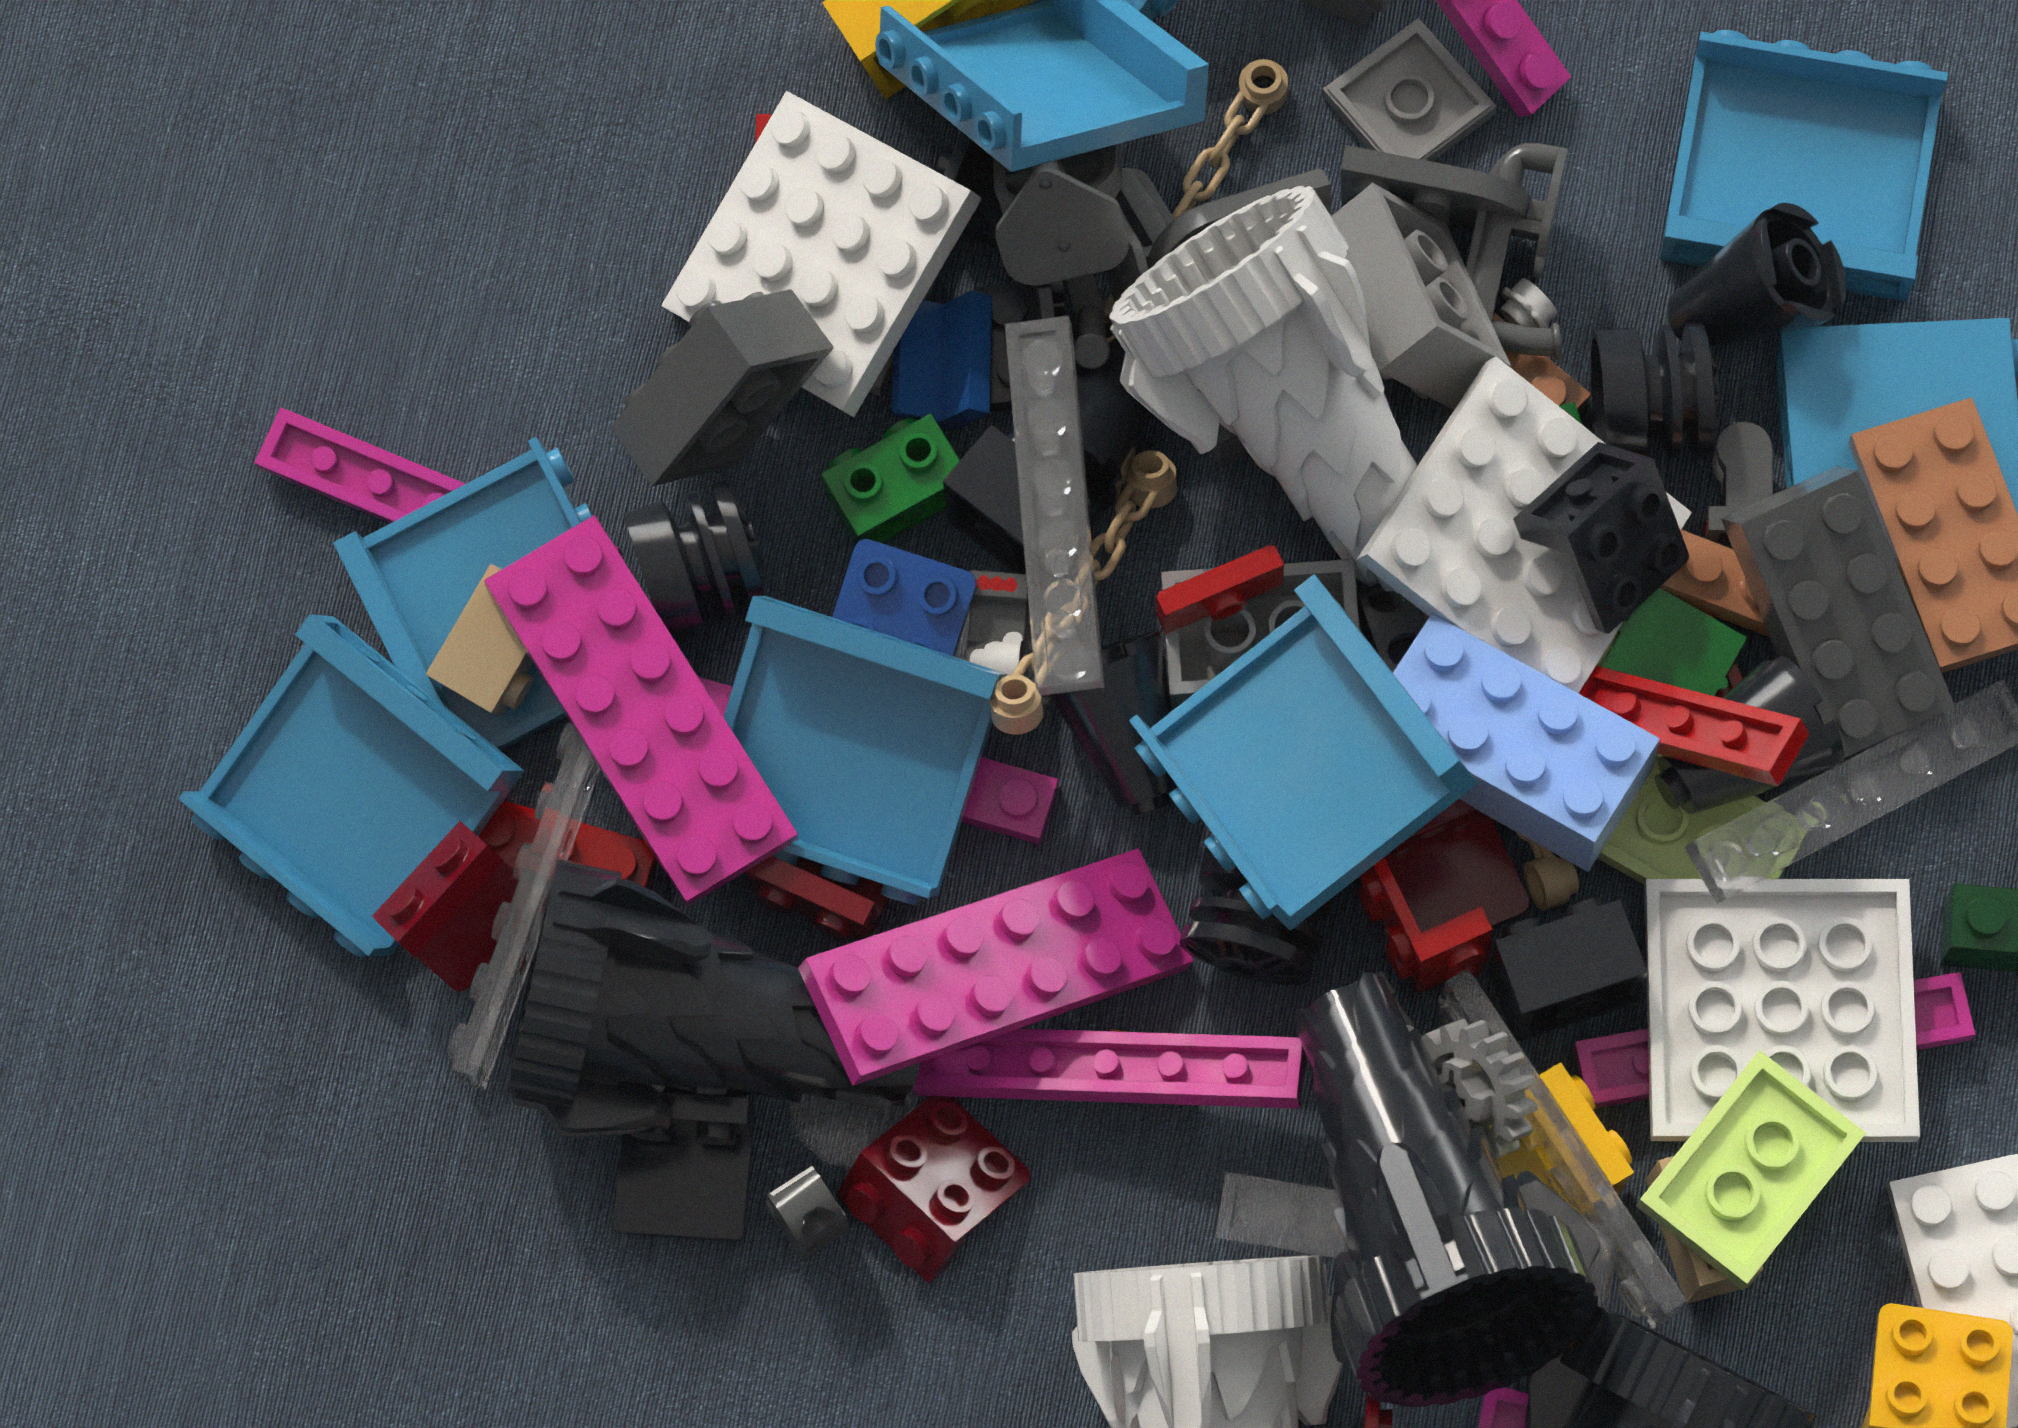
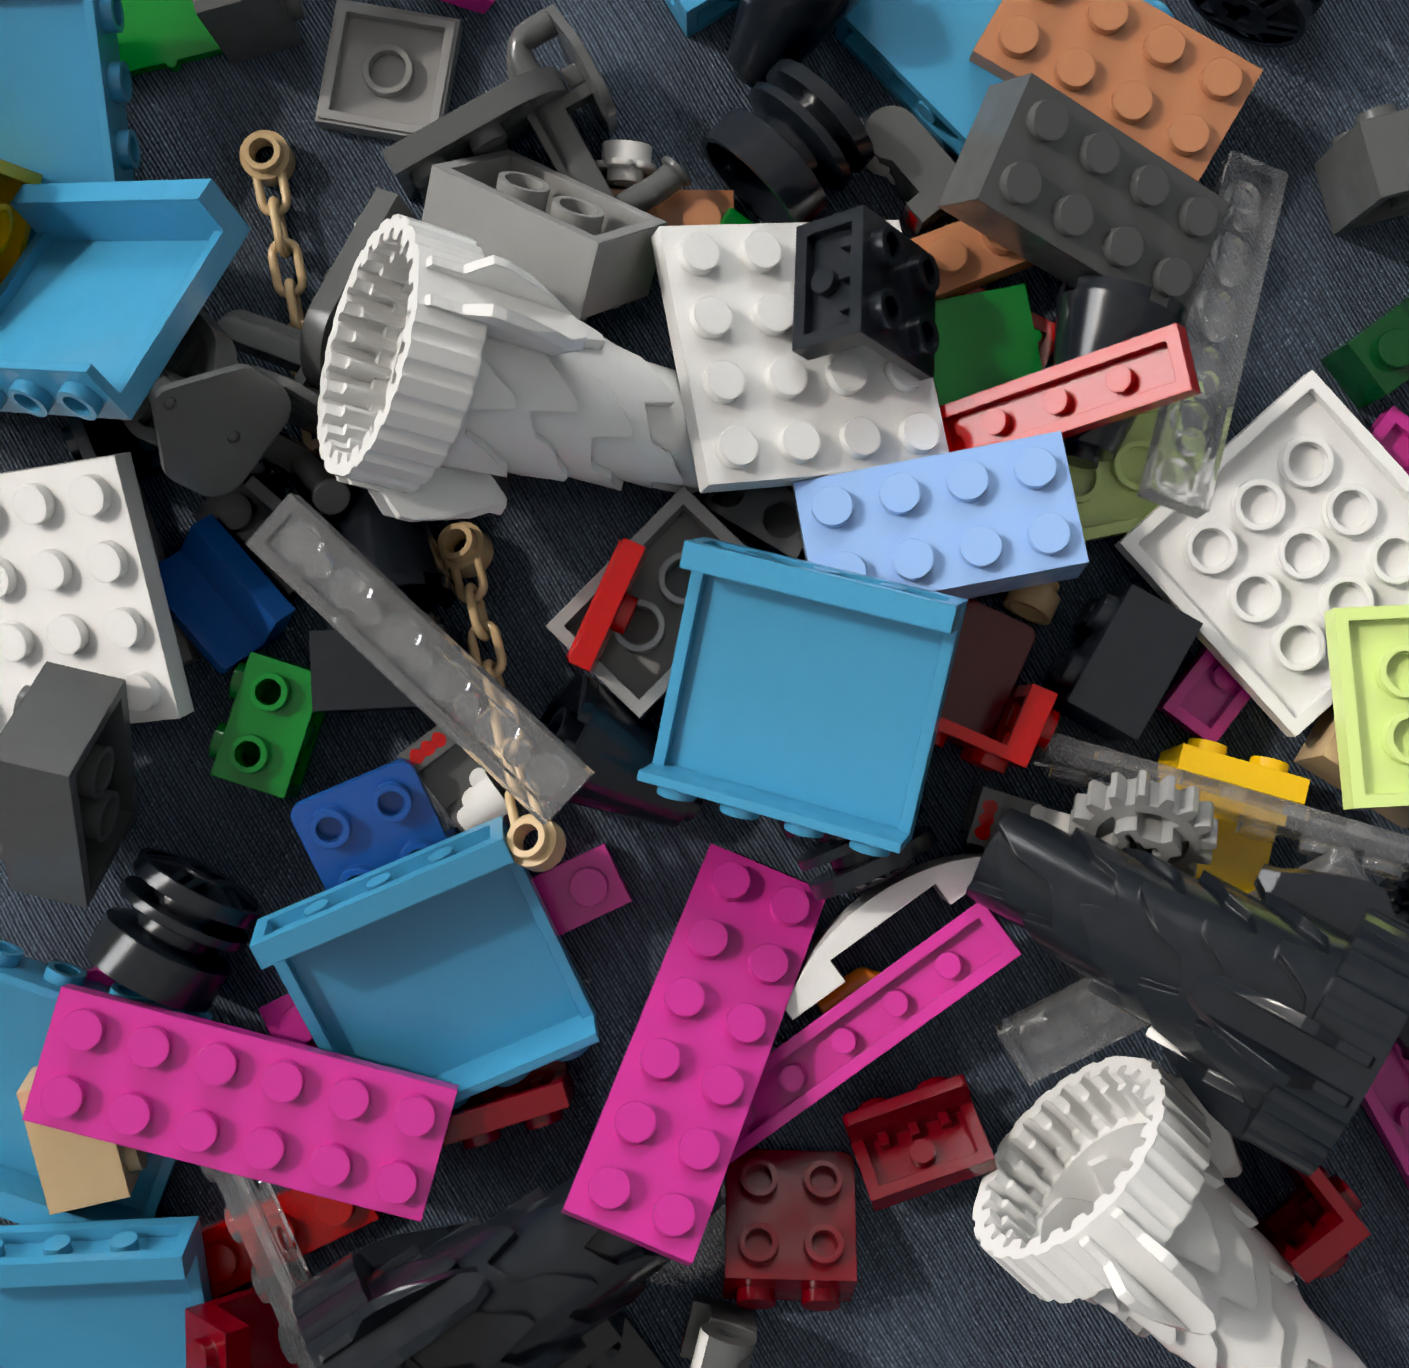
camera: 50 degrees left, 15 degrees up
none -> white slope [785,852,984,1020]
none -> dark red bracket [842,1074,997,1212]

